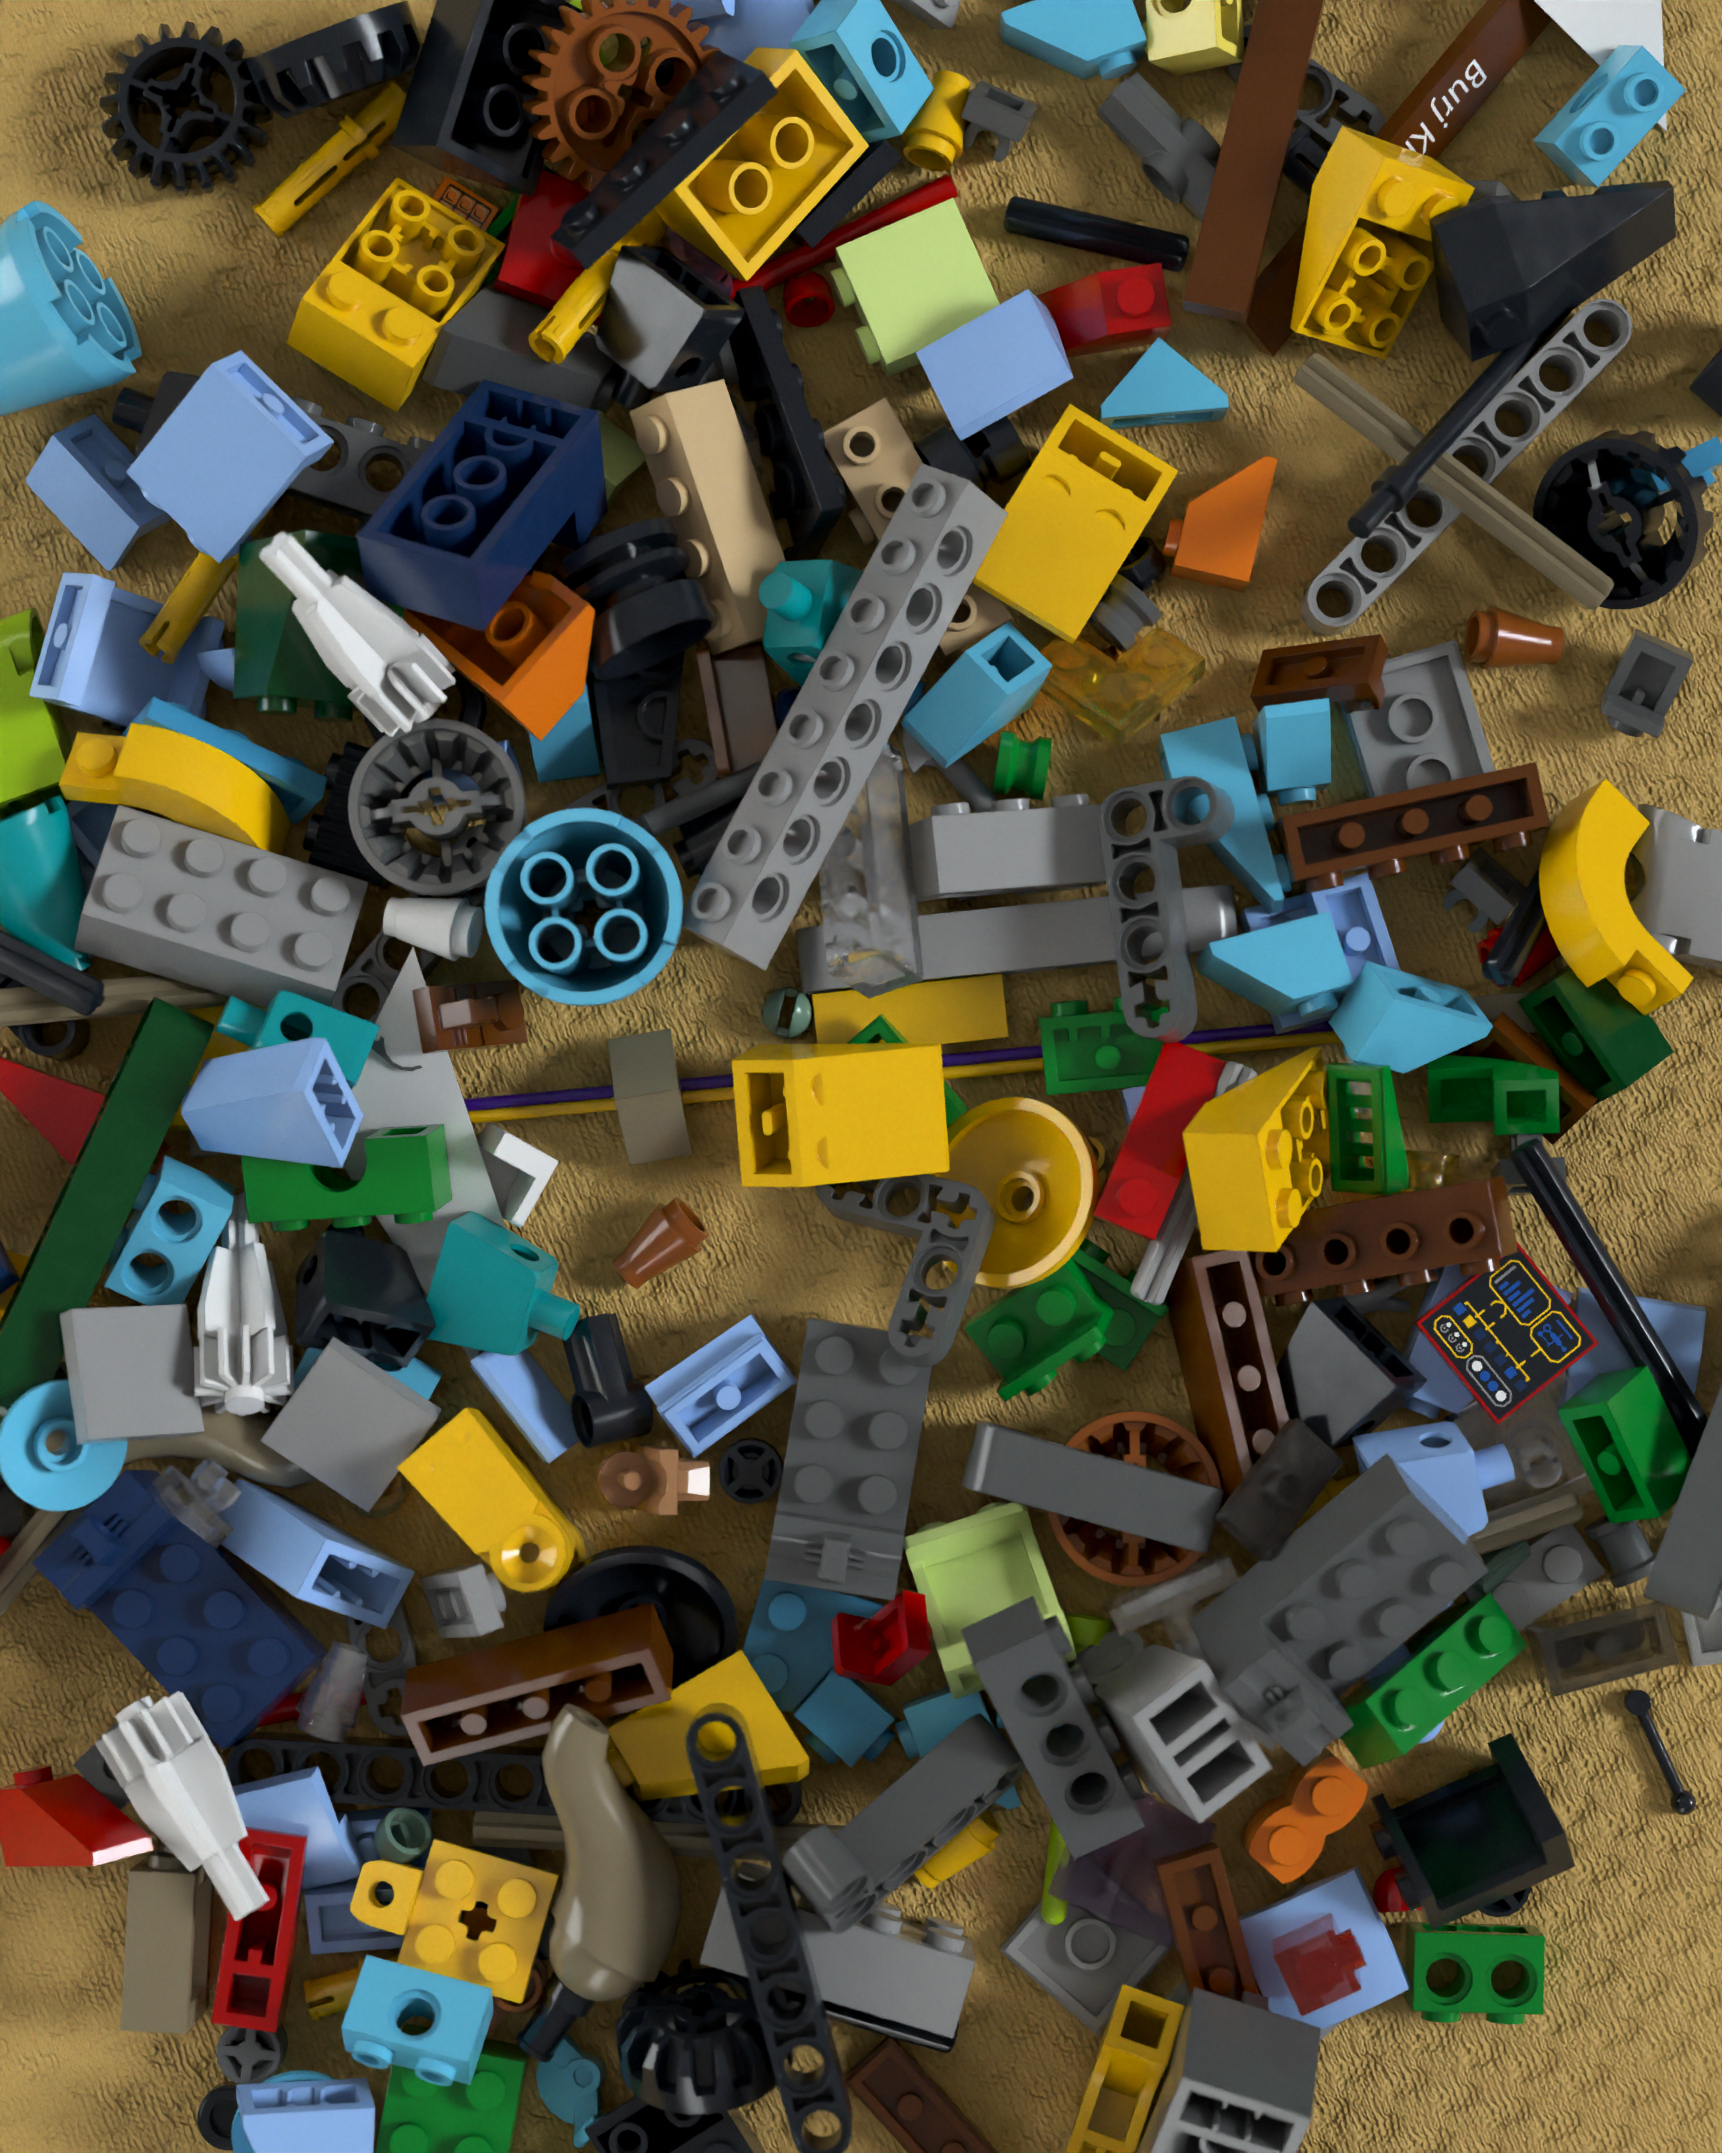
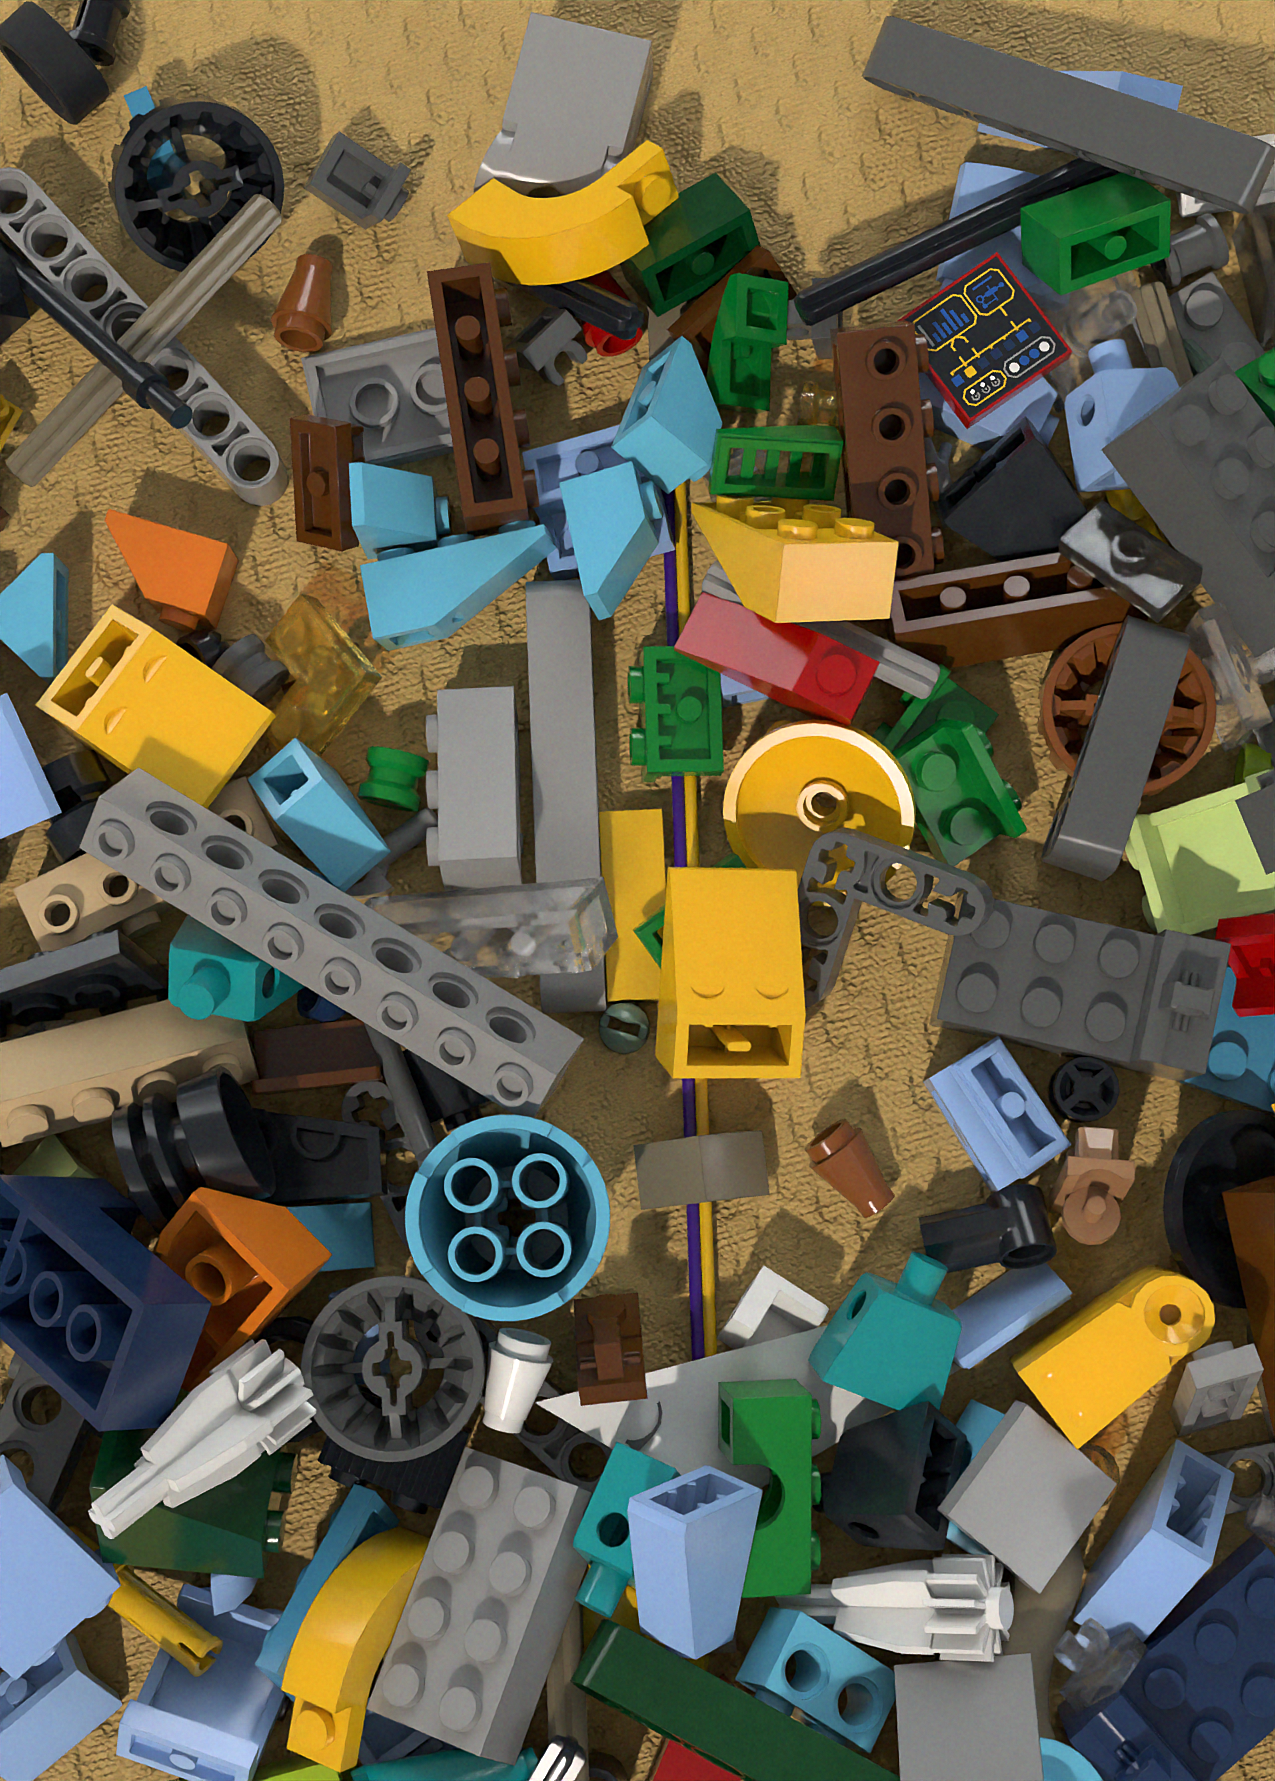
camera: 80 degrees left, 5 degrees down
dark grey beam [1099,776,1235,1043] -> none

